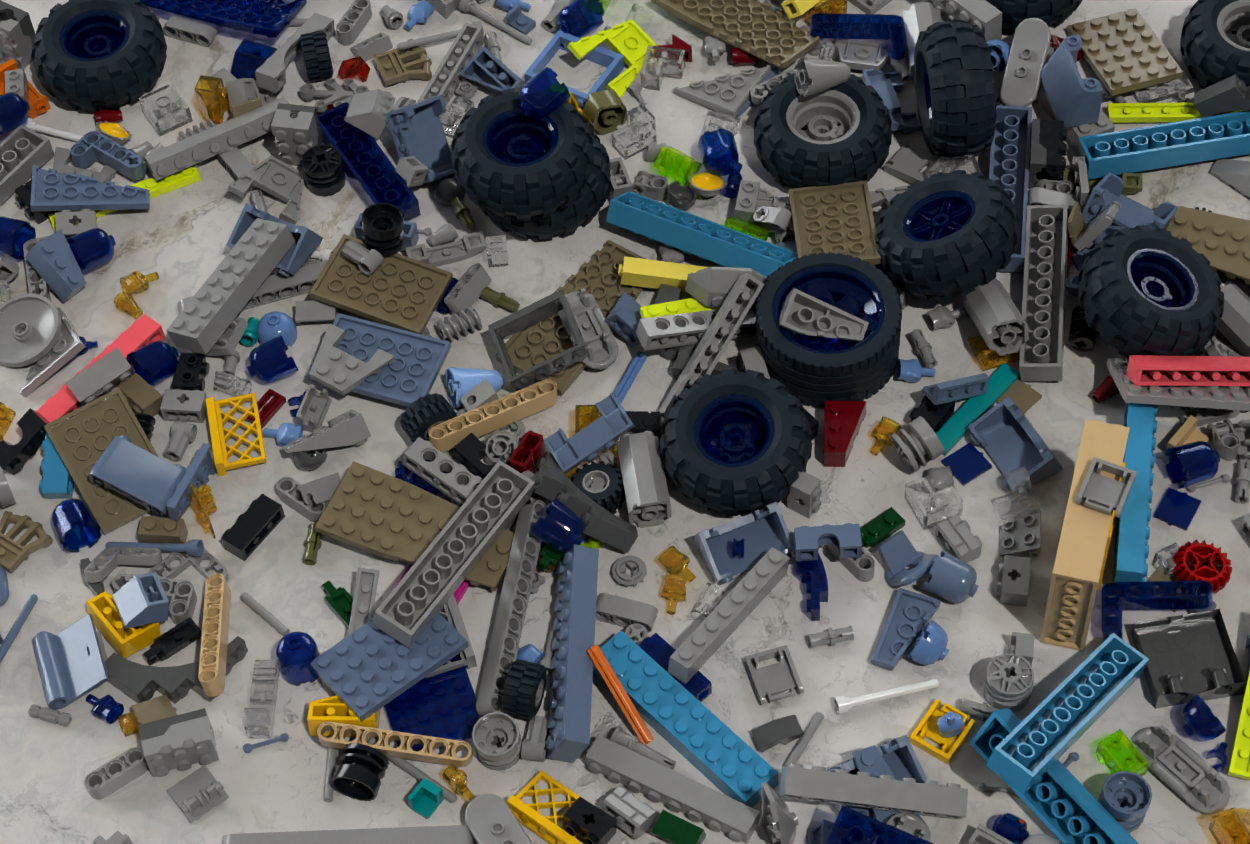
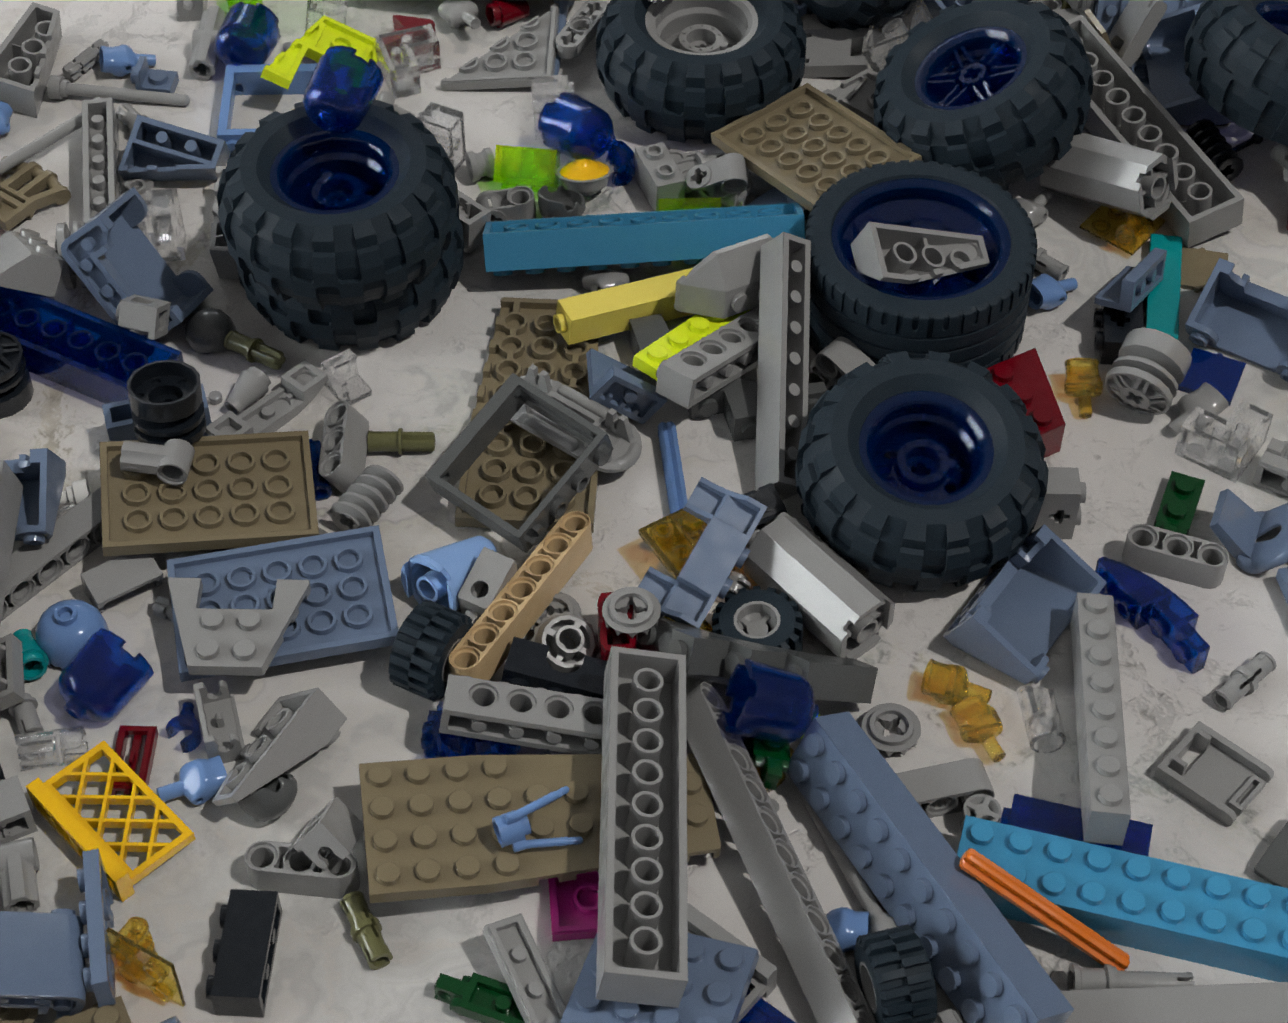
camera: 35 degrees left, 5 degrees down
clear blue bush [733,538,744,558] -> none
sand blue arch [794,523,862,561] -> none
none -> medium blue plant [492,786,583,853]
none -> light grey gear [602,587,661,639]

